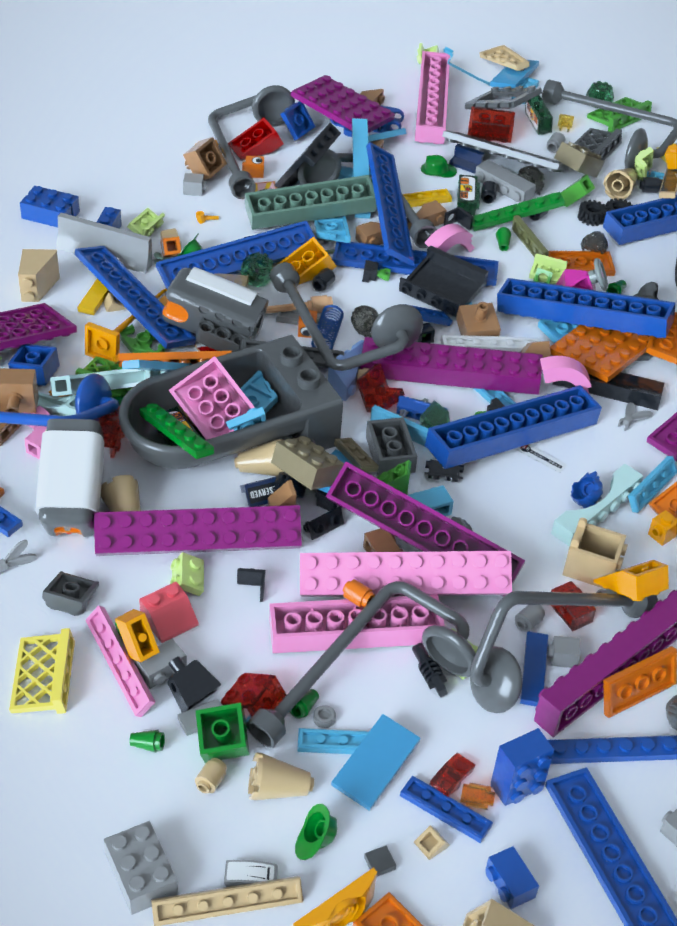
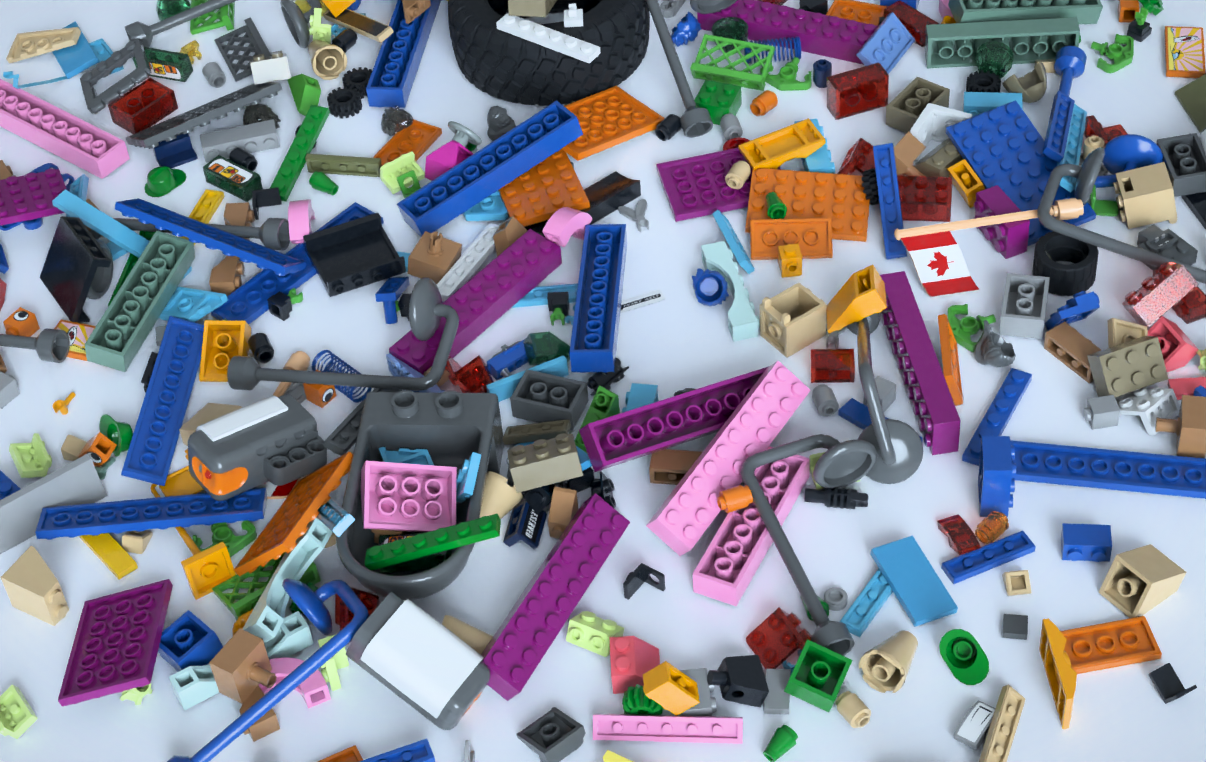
camera: 50 degrees left, 0 degrees up
clear green piece [240,252,274,287] -> none
clear smoke hair [351,305,379,338] -> none

